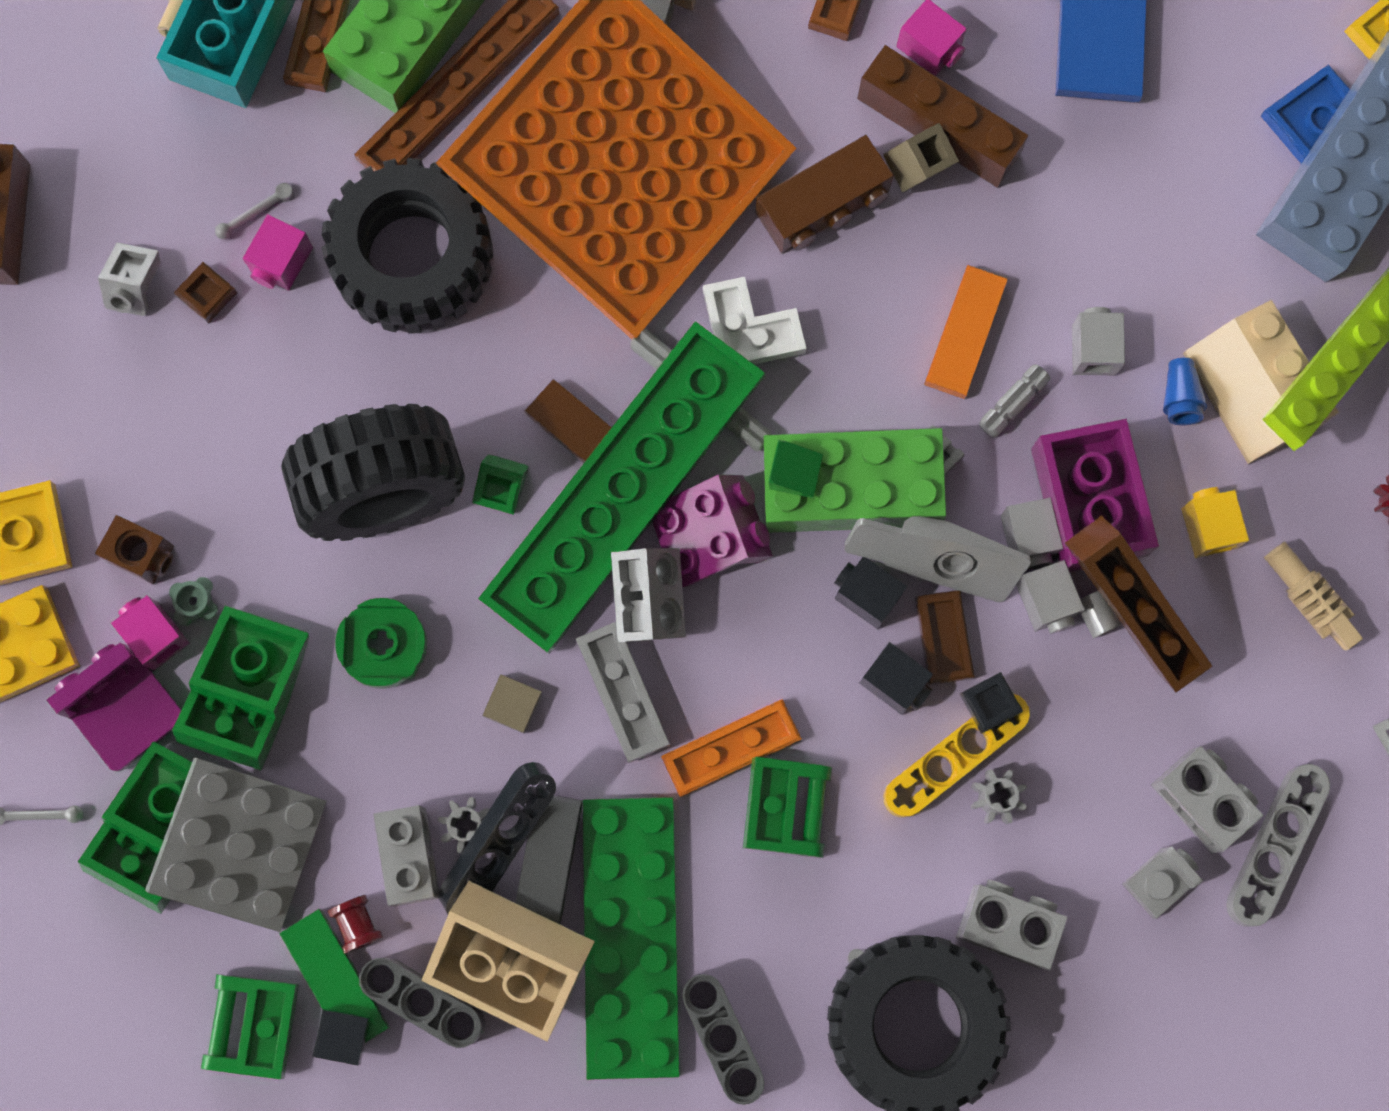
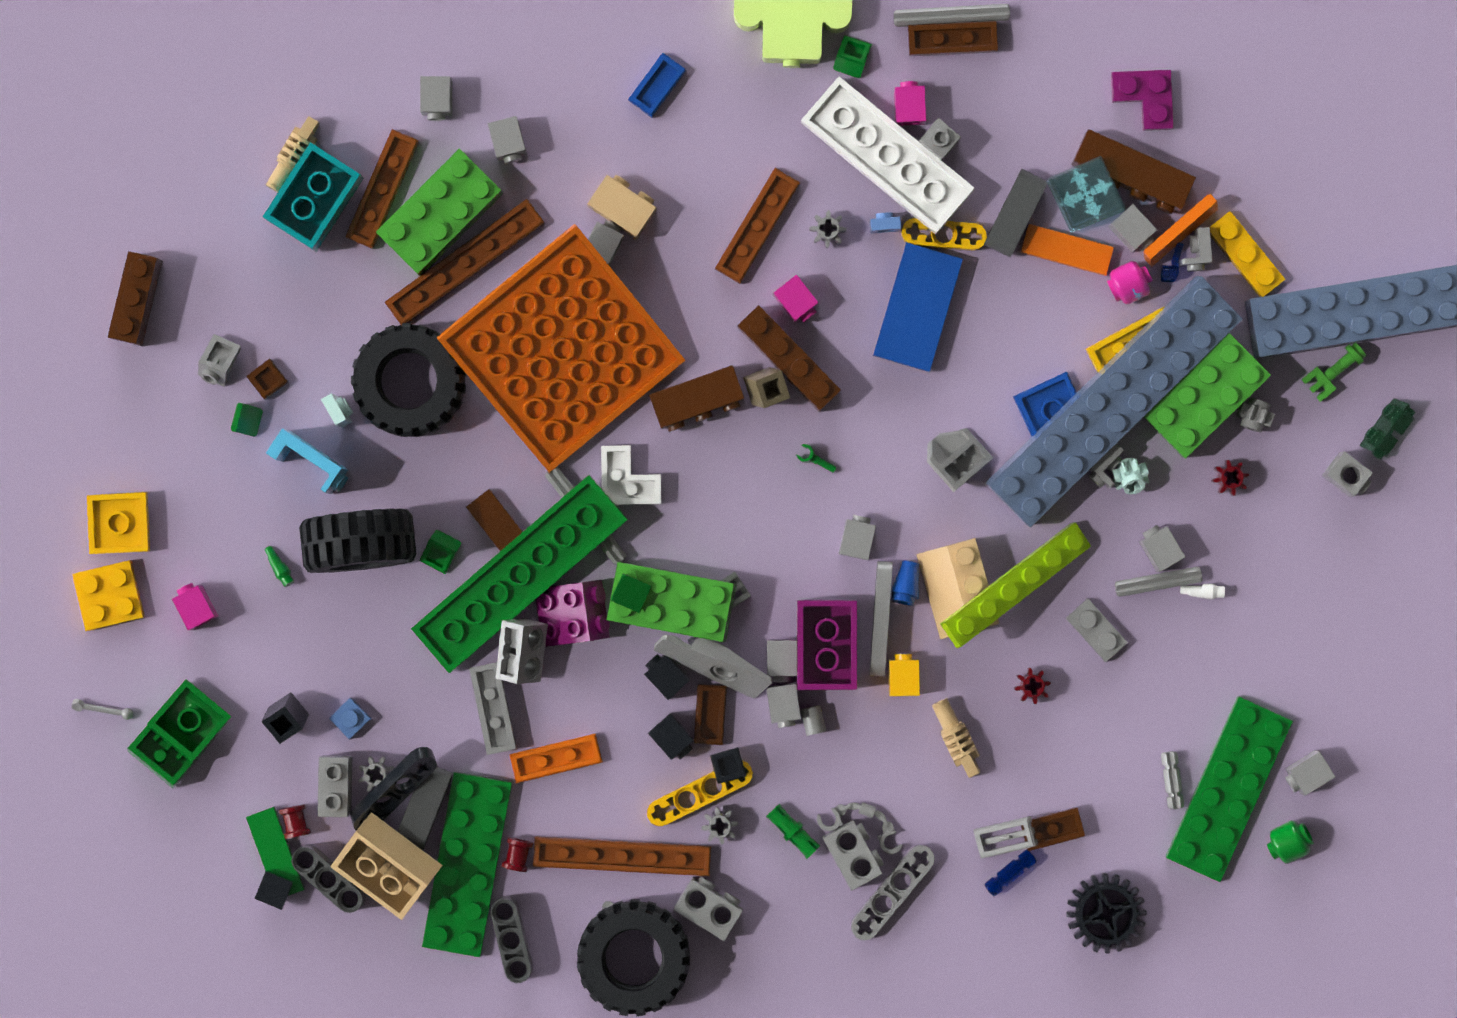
camera: 15 degrees right, 10 degrees up
magenta bracket [46,642,182,772] -> none
reddish brown brick [95,515,174,585] -> none
light grey plate [145,757,326,932] -> none
sand green plate [169,577,218,626] -> none
green slope [172,605,310,771] -> none
green plate [201,974,299,1080] -> none
light grey hinge [215,183,293,240] -> none
dark pink brick [242,214,313,291] -> none
green plate [335,598,427,689] -> none
dark tan tile [482,674,542,734] -> none
green plate [743,757,832,858] -> none
orange tile [924,265,1008,399] -> none
light grey axle [979,364,1050,438] -> none
reddish brown brick [1065,516,1213,693] -> none
light grey bracket [1122,846,1203,919] -> none
none -> green slope [231,403,263,437]
none -> black brick [261,692,309,744]
none -> green piece [265,546,294,587]
none -> medium azure panel [266,428,348,494]
none -> light aqua plate [321,393,353,428]
none -> medium blue plate [329,698,372,739]
none -> dark red bush [501,837,533,872]
none -> dark orange tile [533,836,711,876]
none -> green pin [766,804,820,859]
none -> green hand [796,444,836,473]
none -> light grey piece [817,802,903,854]
none -> light grey beam [869,561,892,677]
none -> light grey slope [927,428,993,492]

